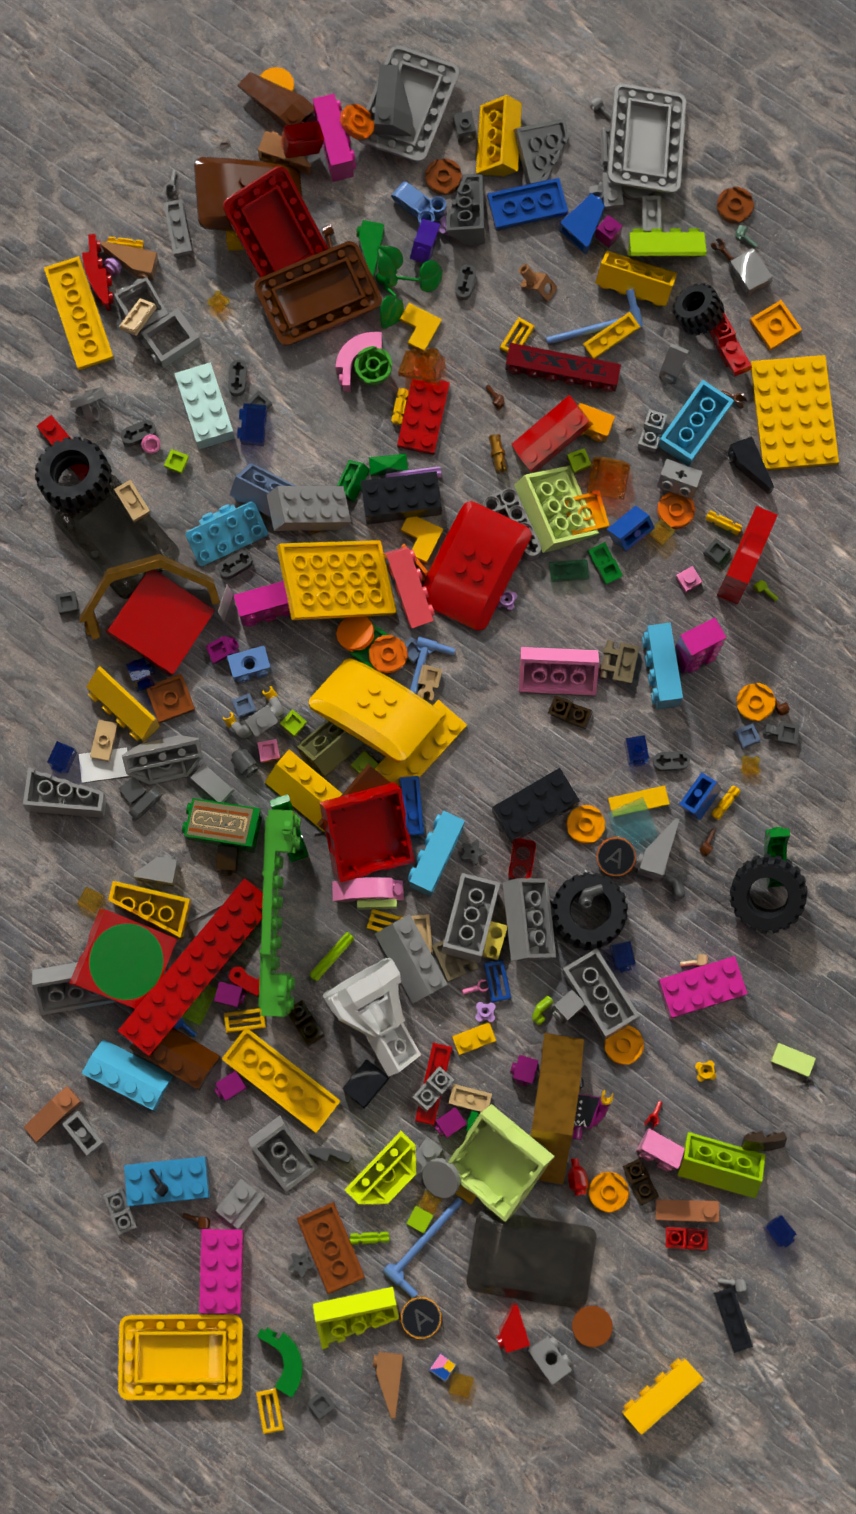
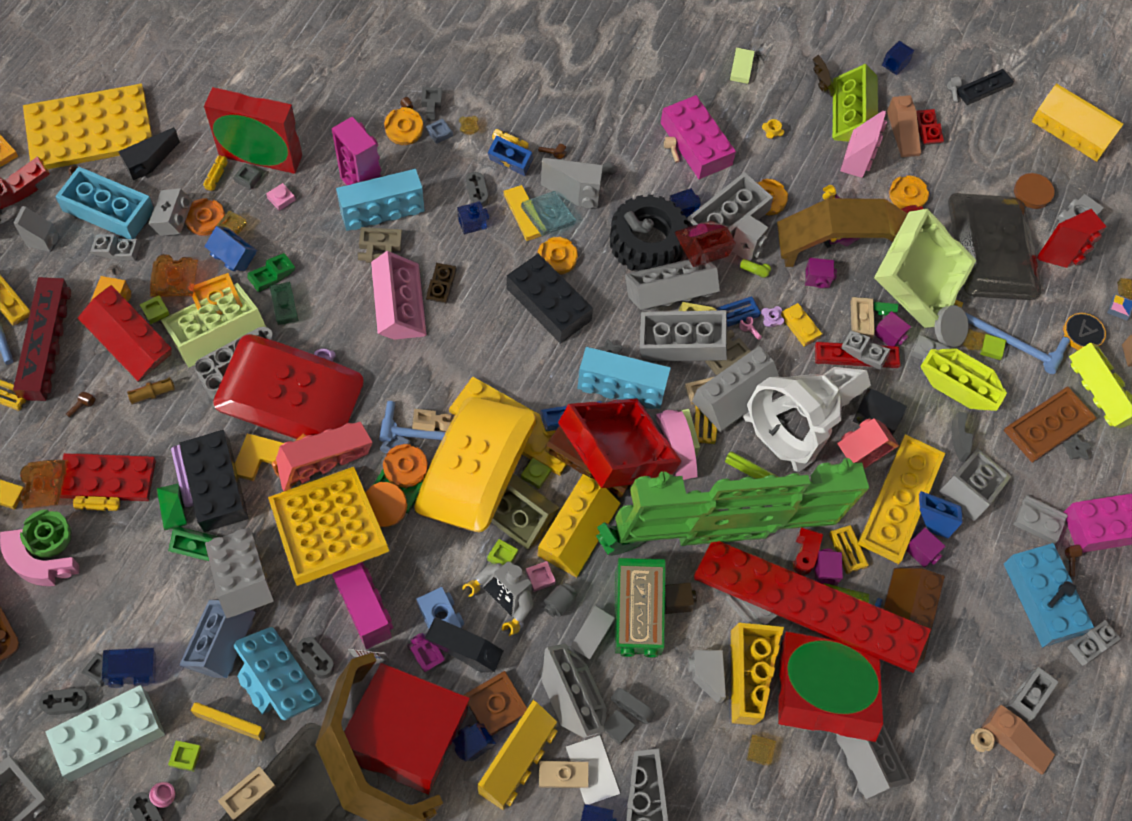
camera: 105 degrees left, 15 degrees down
medium azure slope [82,1039,174,1111] -> none
sand blue tile [232,693,257,719] -> none
lime axle [350,1232,390,1244] -> none
red piece [508,838,536,880] -> none
black tile [597,837,636,876] -> none
dark brown slope [622,1158,659,1206] -> none
red hand [644,1101,663,1130] -> none
black tyre [730,854,808,934] -> none
green arch [764,827,790,887] -> none
none -> yellow tile [190,702,266,741]
none -> black slope [424,617,504,673]
none -> clear red slope [675,221,736,267]
none -> coral brick [837,418,899,469]
none -> blue slope [919,491,963,539]
none -> tan plate [970,728,994,752]

